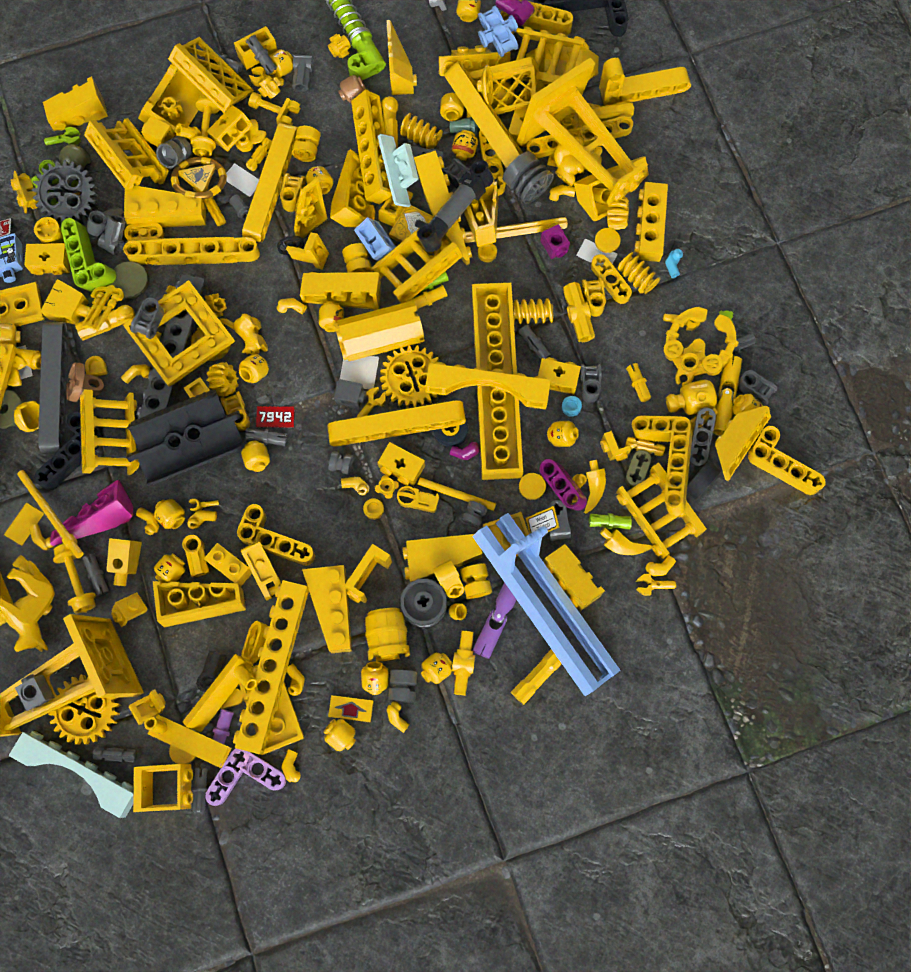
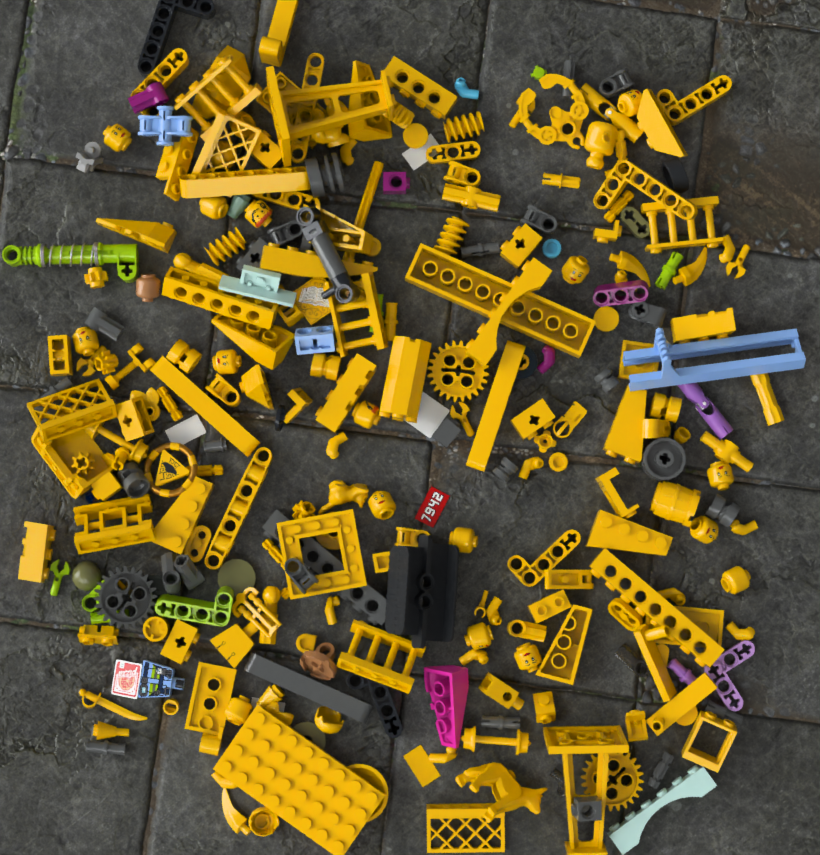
camera: 65 degrees left, 10 degrees up
yellow bar [17,470,84,558] -> none
yellow gear [206,362,239,397] -> none
dark grey pin [245,428,287,446] -> none
dark grey pin [246,35,277,75] -> none
yellow tile [328,695,374,722] -> none
yellow bar [418,477,496,511] -> none
yellow dish [477,65,493,105] -> none
sticker [526,506,560,534] -> none
yellow axle [578,101,634,126] -> none
dark grey beam [690,407,716,466] -> none

